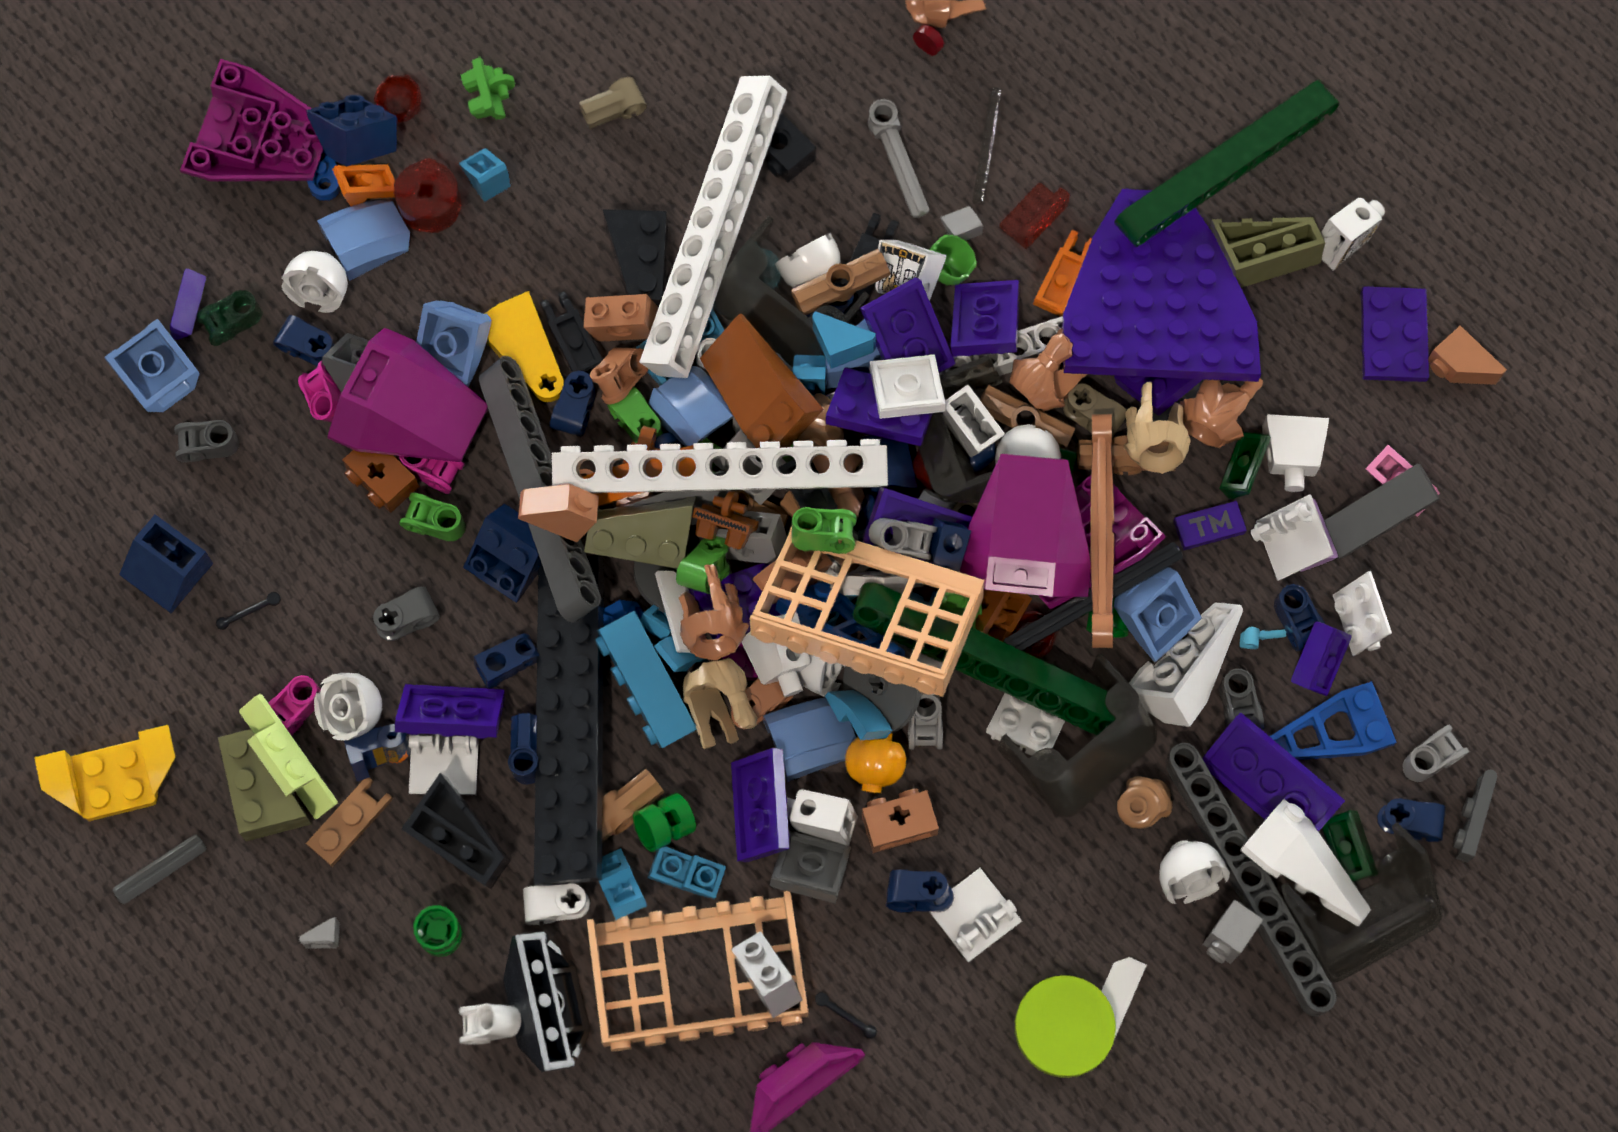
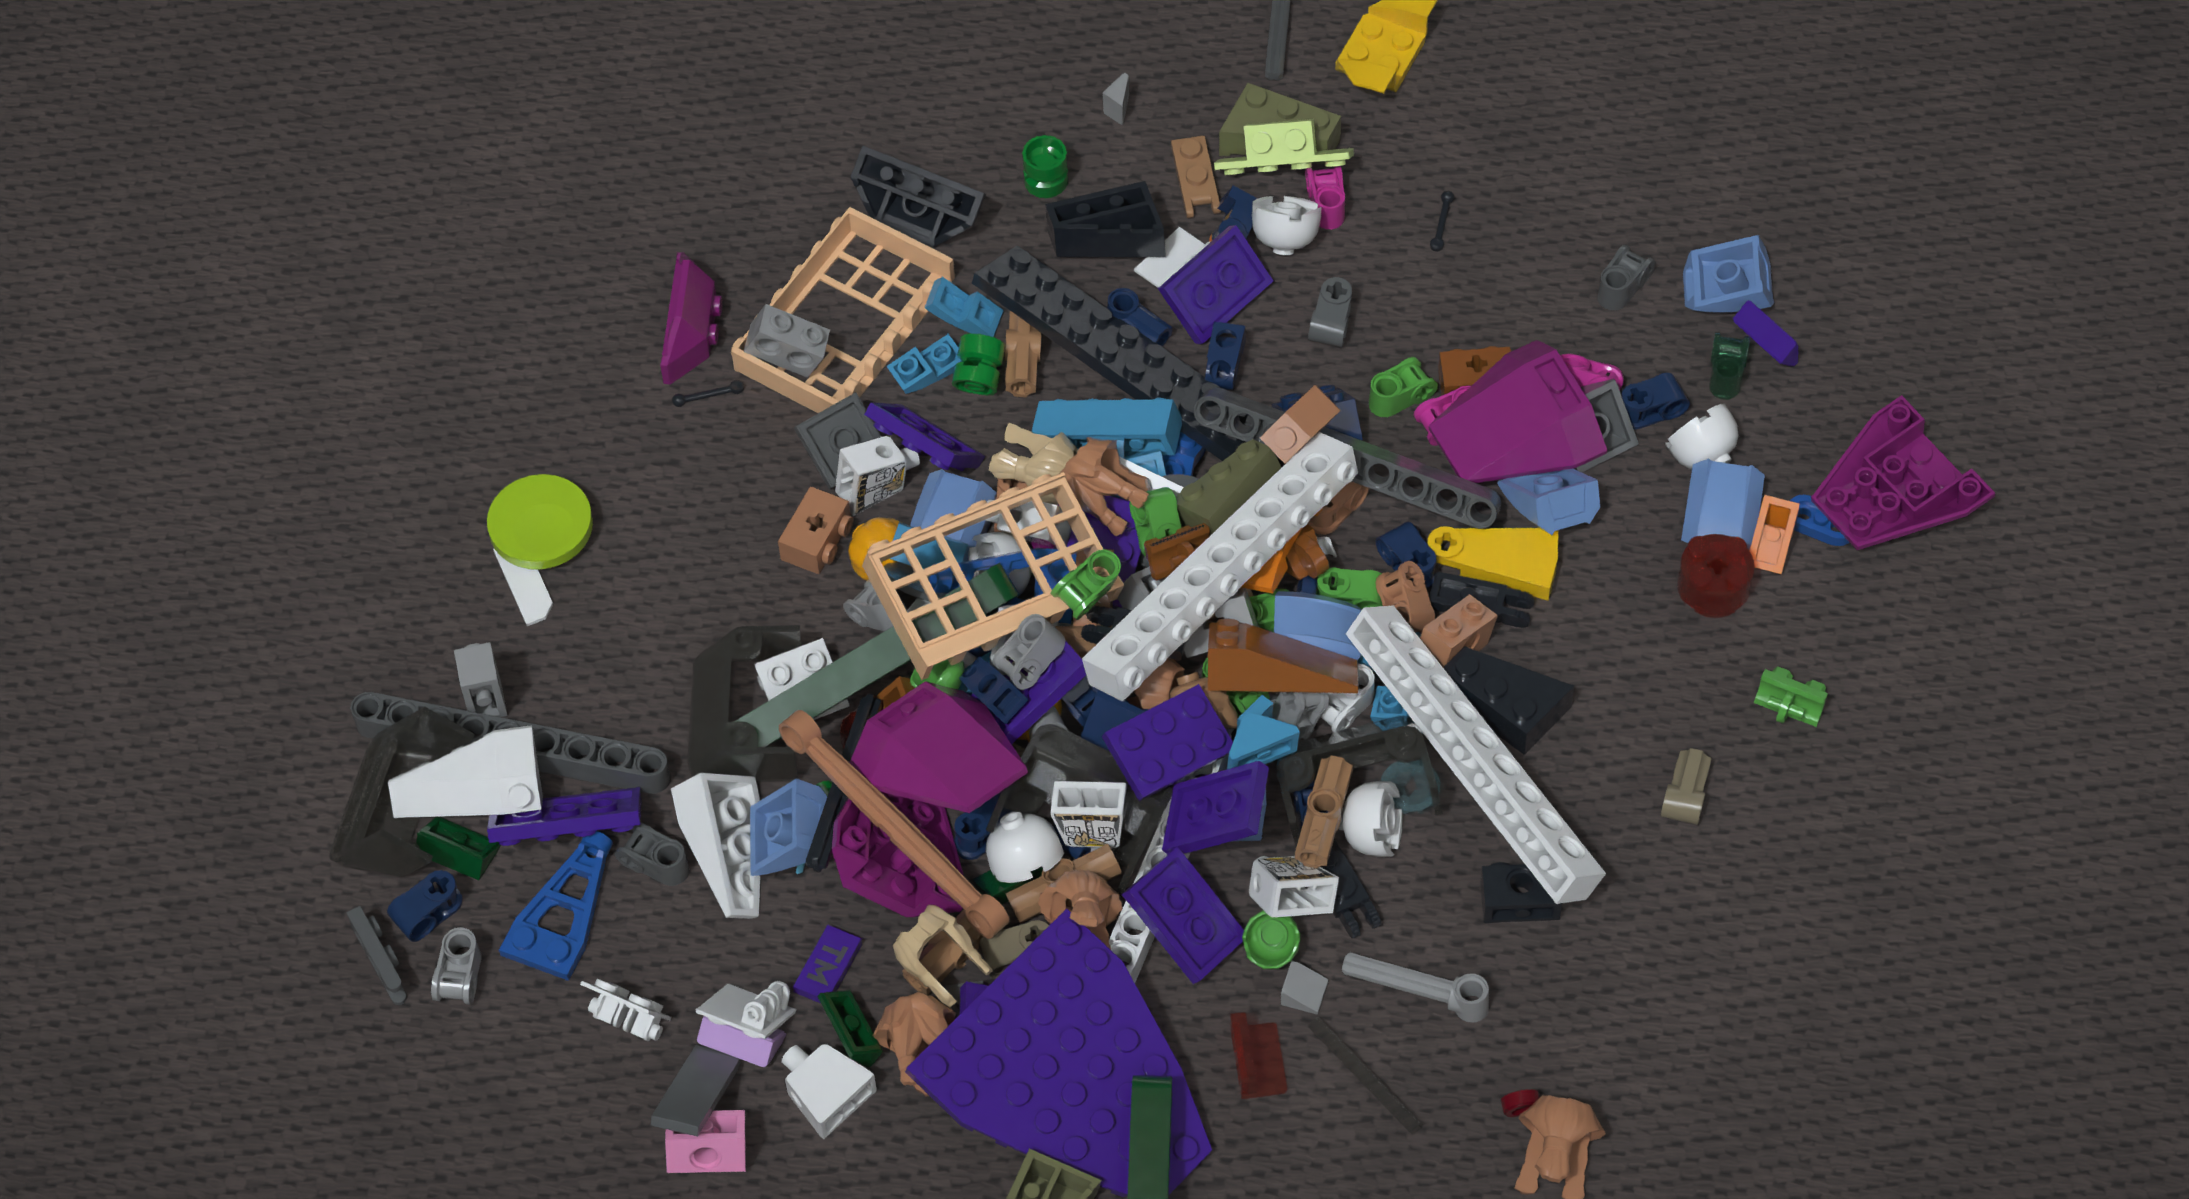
camera: 135 degrees right, 15 degrees down
dark blue slope [119,514,213,614] -> none
dark blue slope [307,95,397,167] -> none
clear red hair [374,74,423,123] -> none
dark azure slope [458,148,511,202] -> none
white piece [459,1004,521,1045] -> none
white piece [523,883,590,925] -> none
white tile [870,354,946,419] -> none
dark blue piece [886,869,954,913] -> none
white hinge [930,868,1022,962] -> none
orange hinge [1033,230,1092,317] -> none
medium nougat head [1117,776,1172,829] -> none
white cylinder [1159,840,1230,904] -> none
medium azure hand [1240,627,1286,649] -> none
dark blue piece [1274,584,1325,651] -> none
dark purple slope [1291,621,1352,696] -> none

